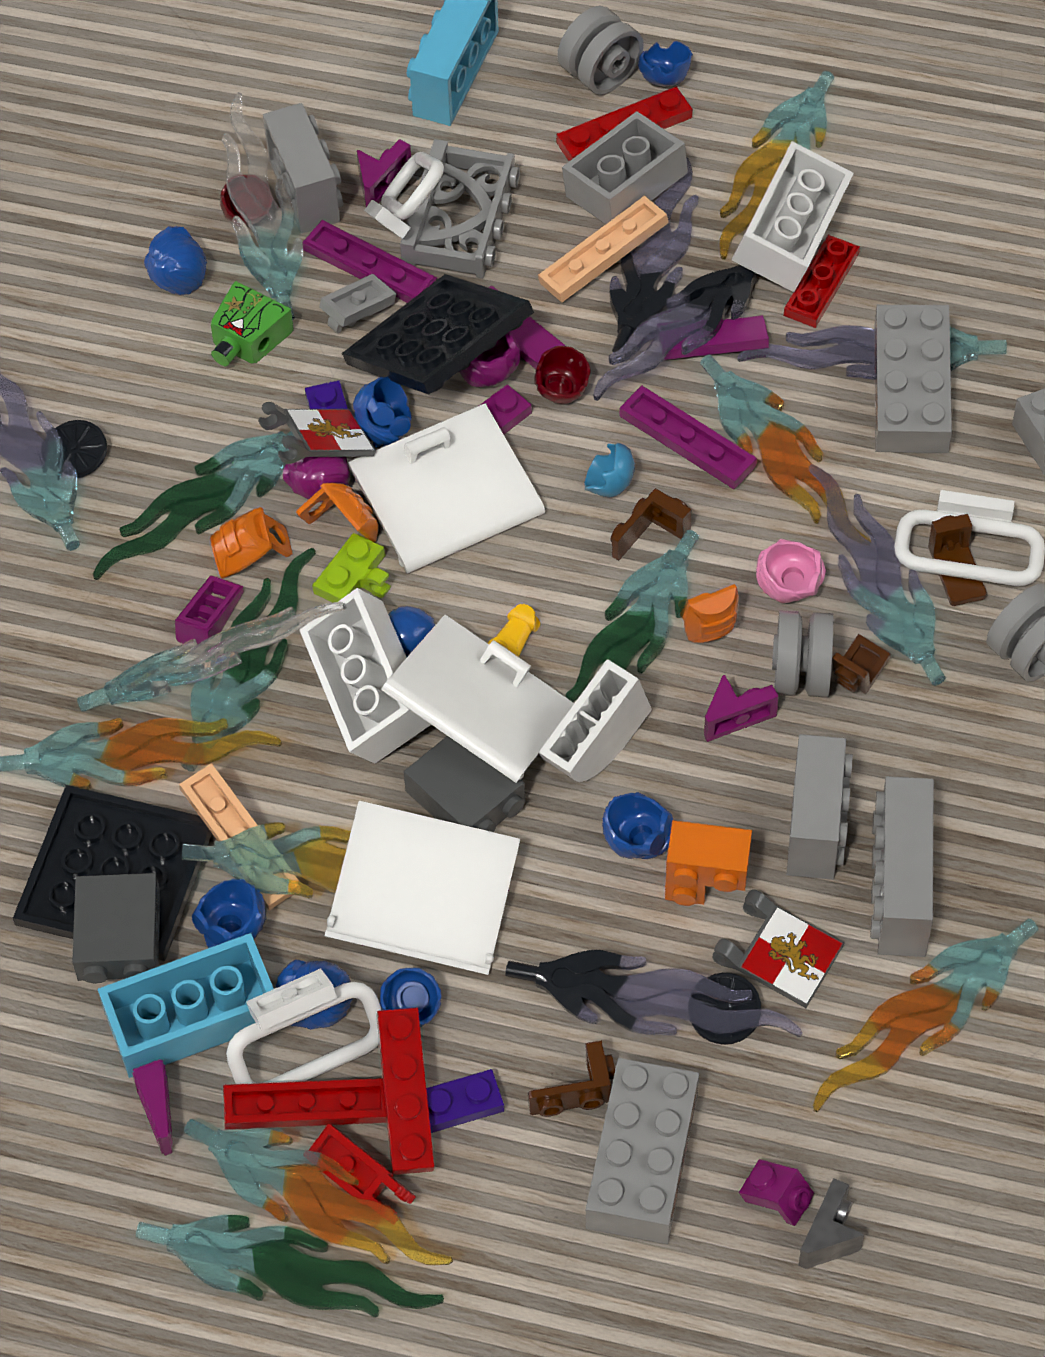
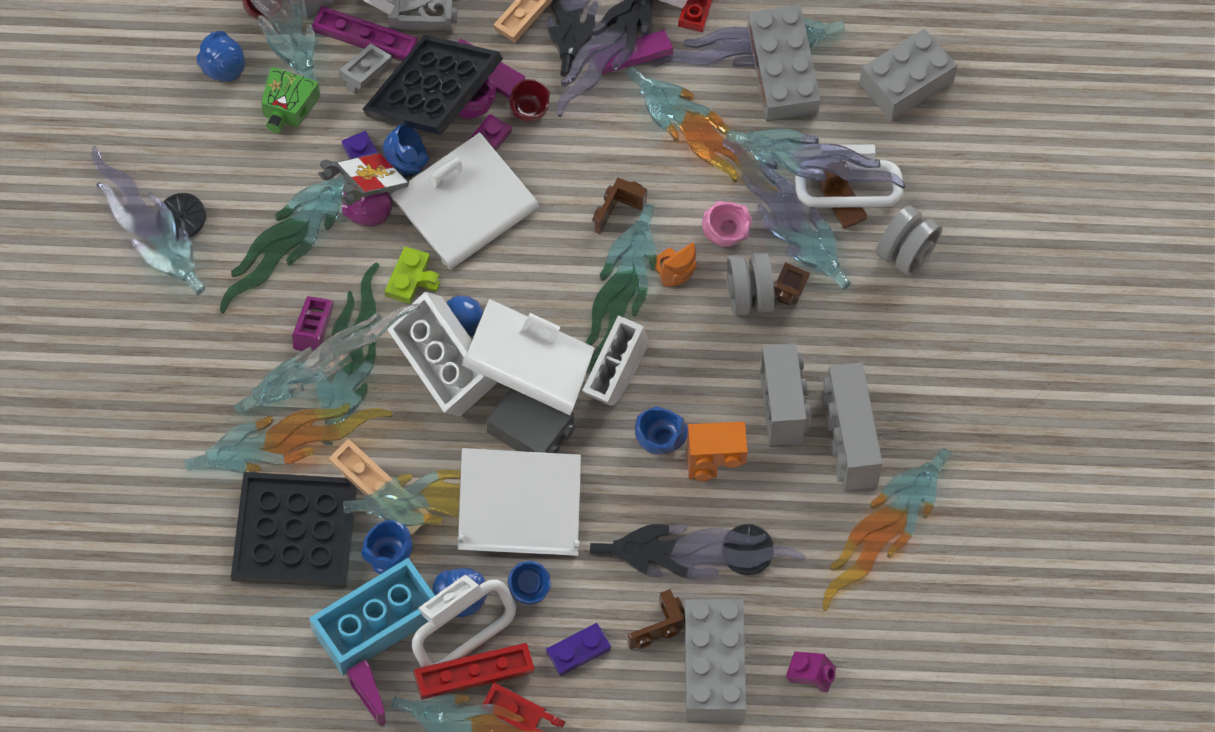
camera: 15 degrees left, 5 degrees up
dark grey brick [72,873,160,984] -> none
orange piece [210,507,293,579] -> none
orange piece [296,483,378,543] -> none
red plate [376,1008,434,1175] -> none
yellow piece [488,604,541,657] -> none
dark azure hair [584,443,635,498] -> none
magenta plate [619,385,757,490] -> none
magenta slope [704,675,779,742] -> none
flag [712,889,845,1008] -> none
flat silver slope [798,1178,864,1269] -> none
none -> clear purple piece [727,129,906,189]

